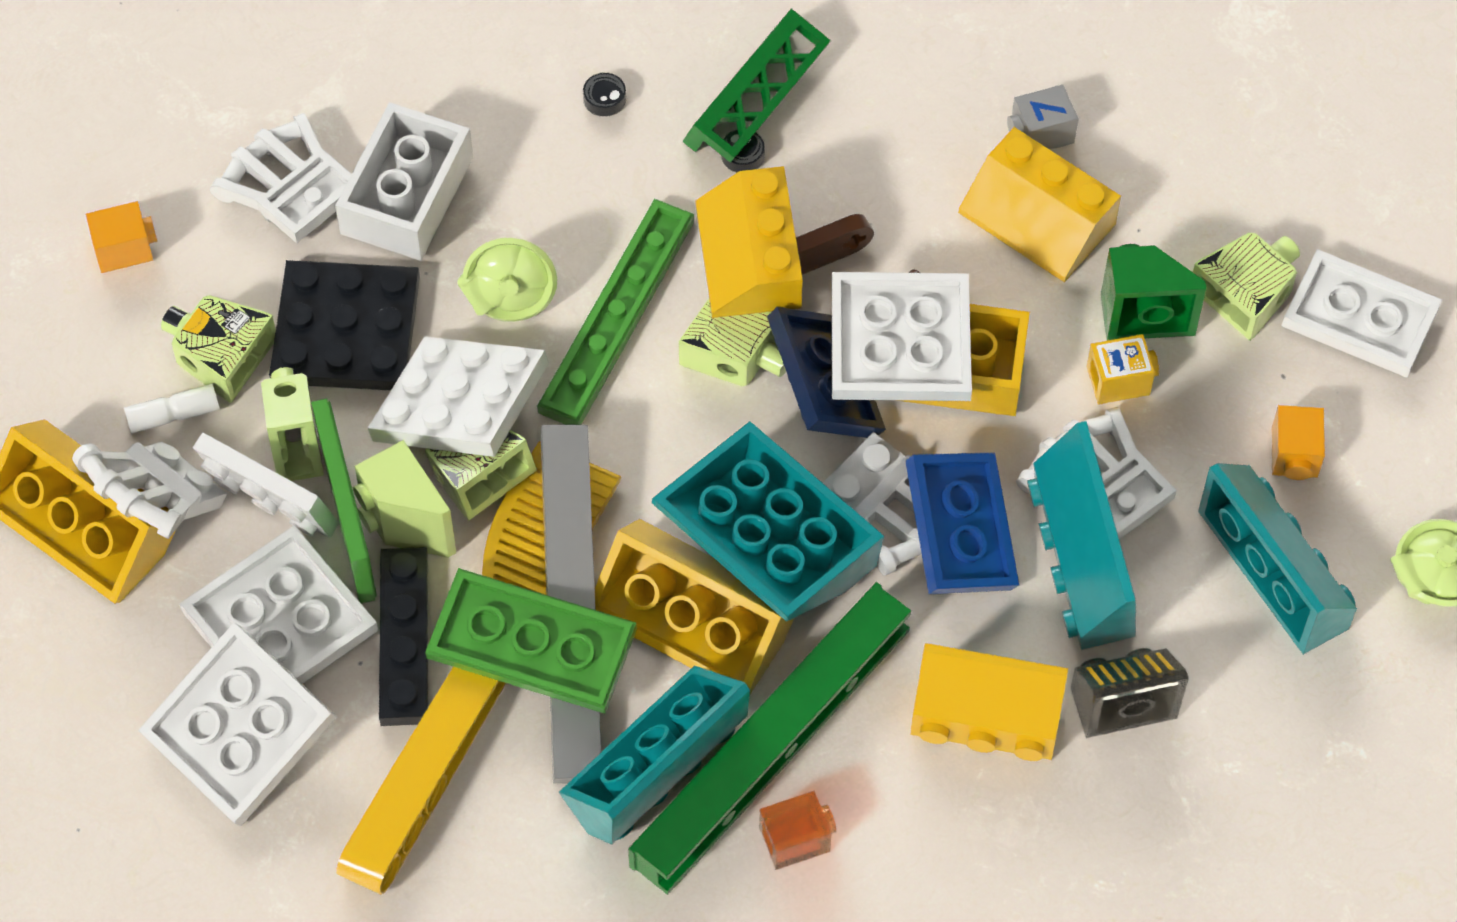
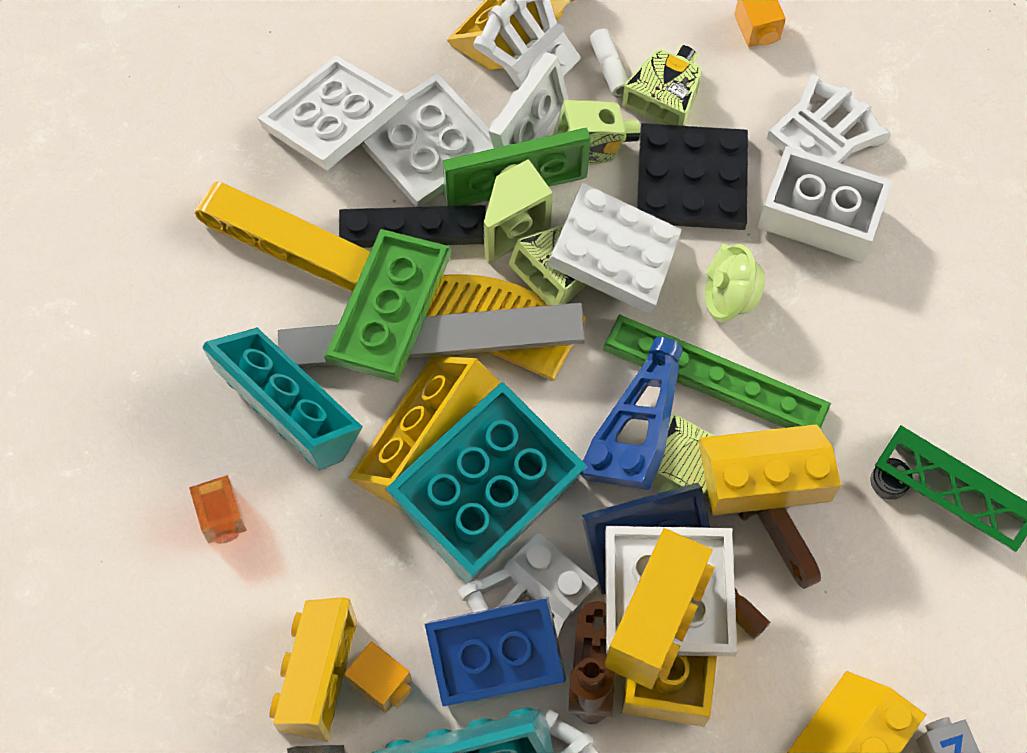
camera: 90 degrees right, 5 degrees up
black tile [583,72,626,117] -> none
green tile [628,582,912,895] -> none
none -> light orange brick [344,641,412,713]
none -> reddish brown piece [568,601,615,724]
none -> blue plate [582,337,683,490]
none -> yellow brick [605,528,715,689]

